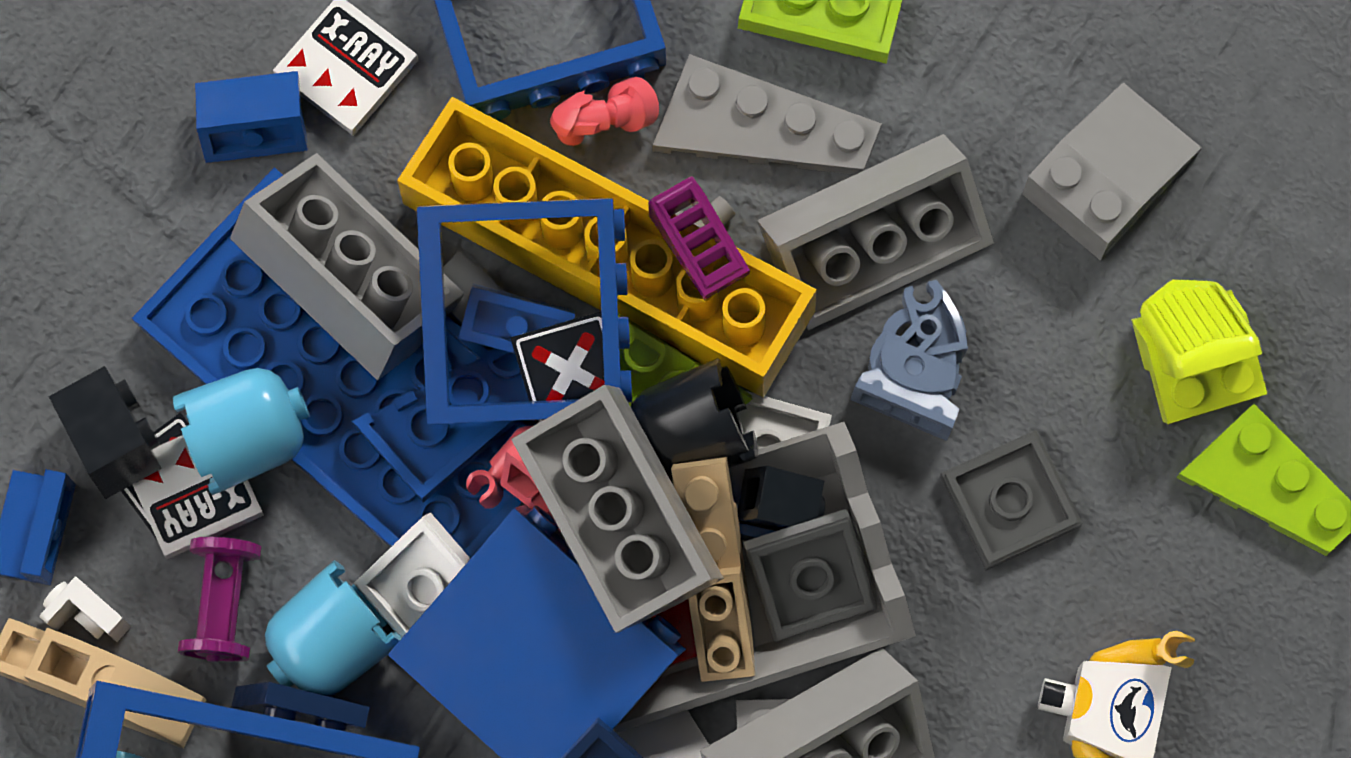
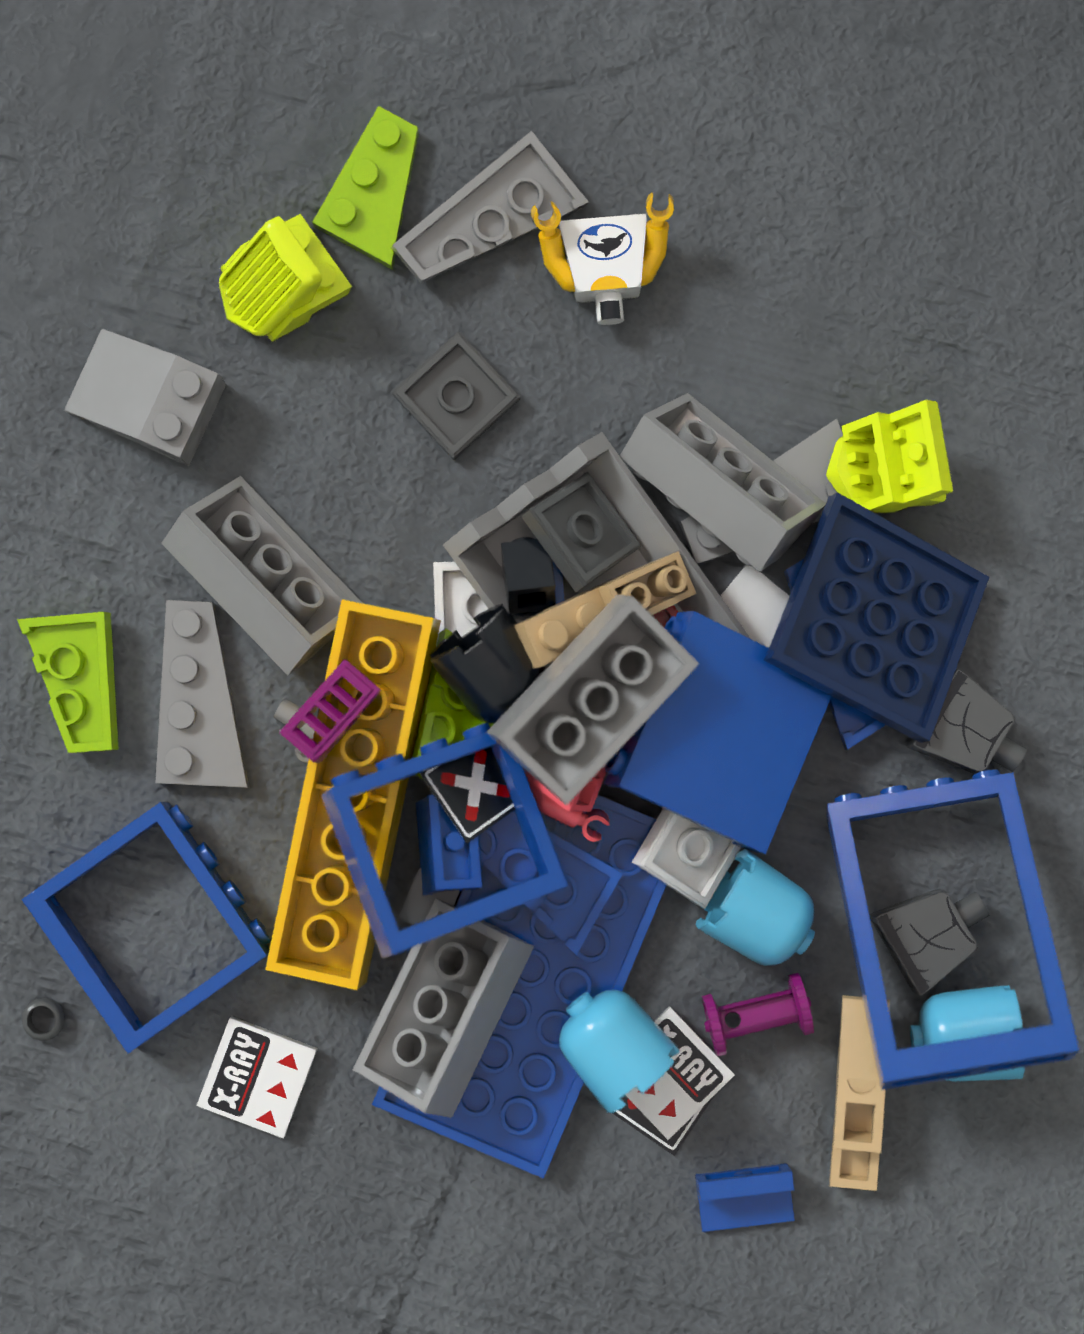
camera: 110 degrees left, 10 degrees up
white bracket [39,576,132,642] -> none
black brick [48,366,162,499] -> none
blue panel [195,71,308,163] -> none
dark blue wing [231,682,370,731] -> none
coral arm [550,77,659,146] -> none
sand blue piece [850,280,968,441] -> none
none -> light grey wing [391,131,589,284]

